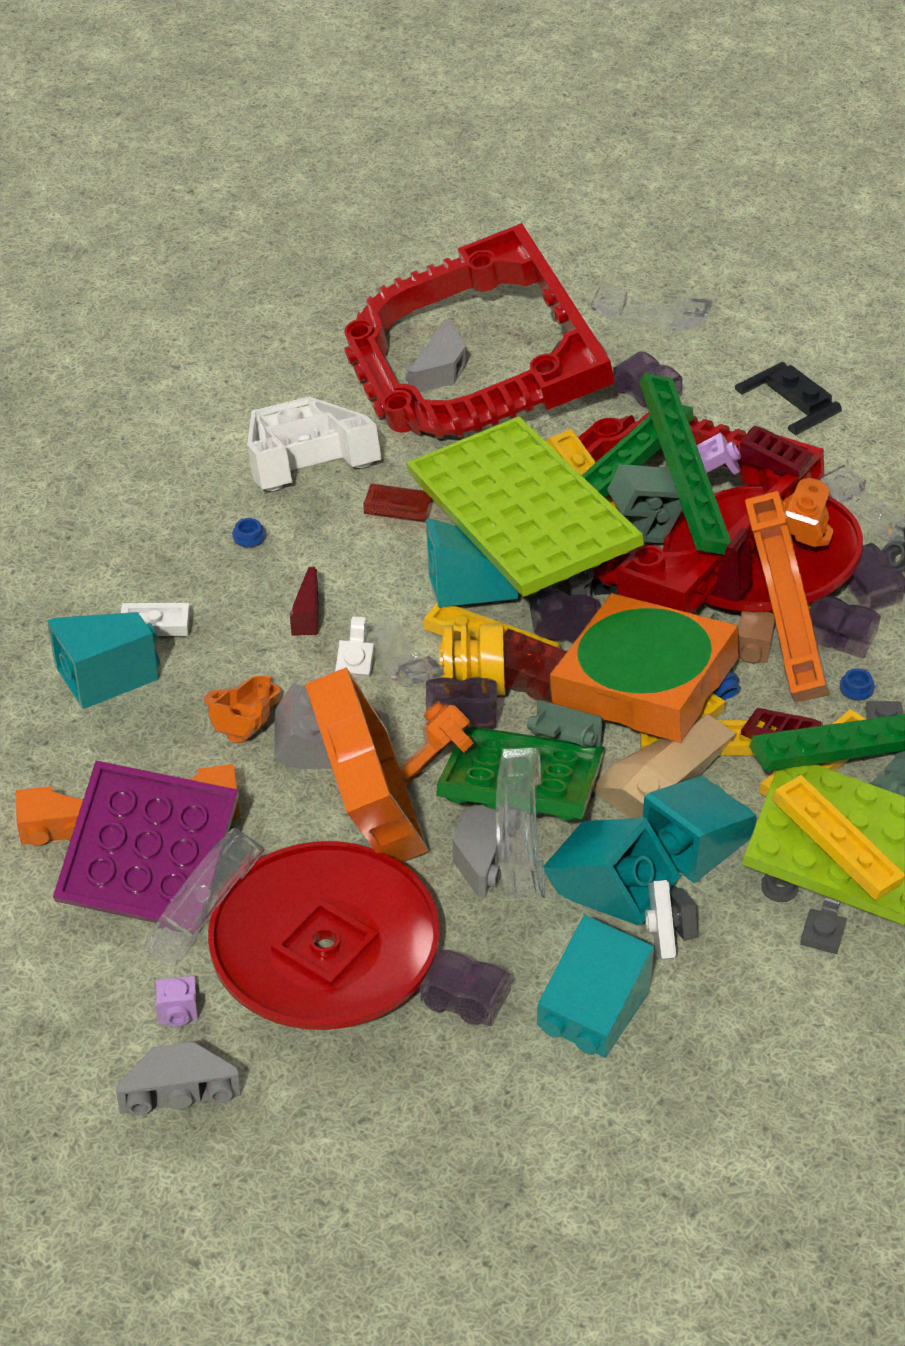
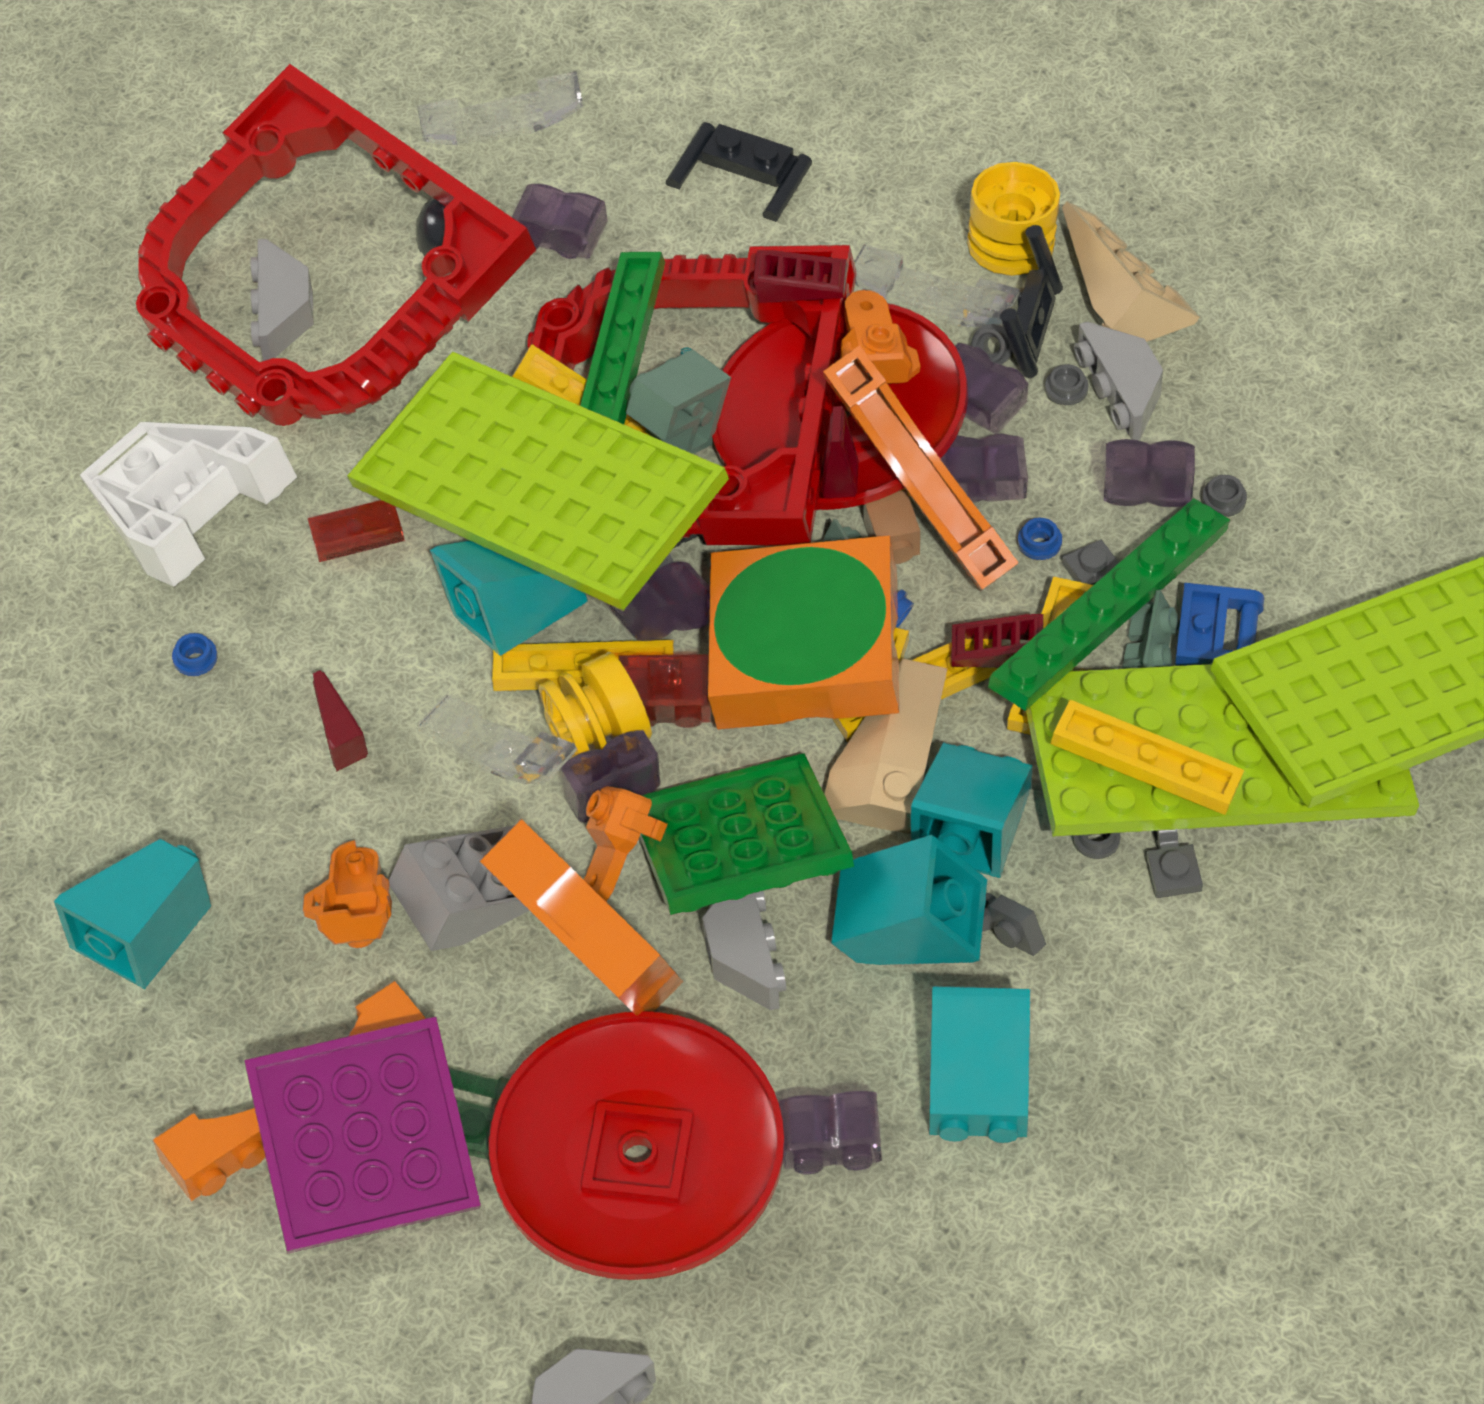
camera: 25 degrees left, 10 degrees up
white plate [121,603,190,636] -> none
clear slope [142,827,265,970] -> none
lavender bracket [156,976,198,1027] -> none
white plate [335,616,375,679] -> none
clear slope [496,747,545,899] -> none
sand green hinge [527,700,602,748] -> none
green plate [639,372,731,555] -> none
white plate [645,880,676,960] -> none
lavender bracket [697,432,741,475] -> none

